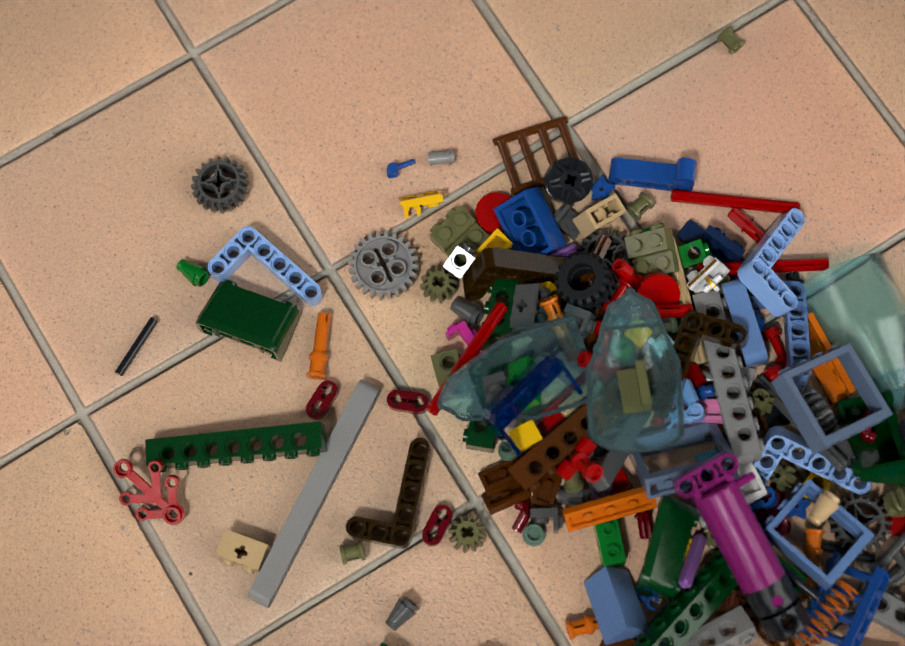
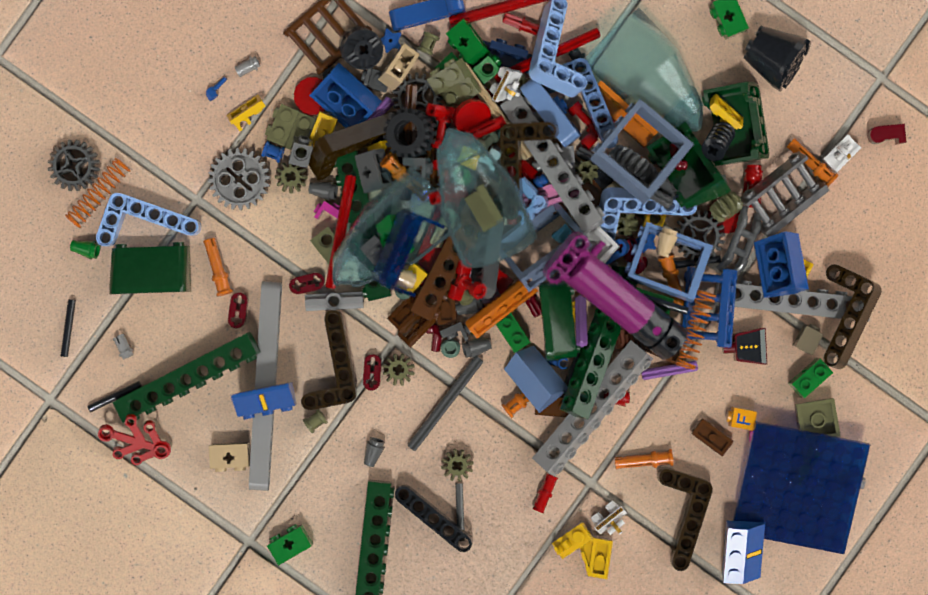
camera: 35 degrees left, 15 degrees up
none -> orange piece [65,158,131,228]
none -> black bar [87,381,142,413]
none -> light grey pin [113,334,134,360]
none -> blue slope [231,382,297,420]
none -> blue bush [261,140,285,163]
none -> light grey piece [305,292,364,311]
none -> tan cone [386,268,416,289]
none -> dark grey axle [408,356,483,451]
none -> green brick [446,19,491,66]
none -> dark grey cone [462,338,492,359]

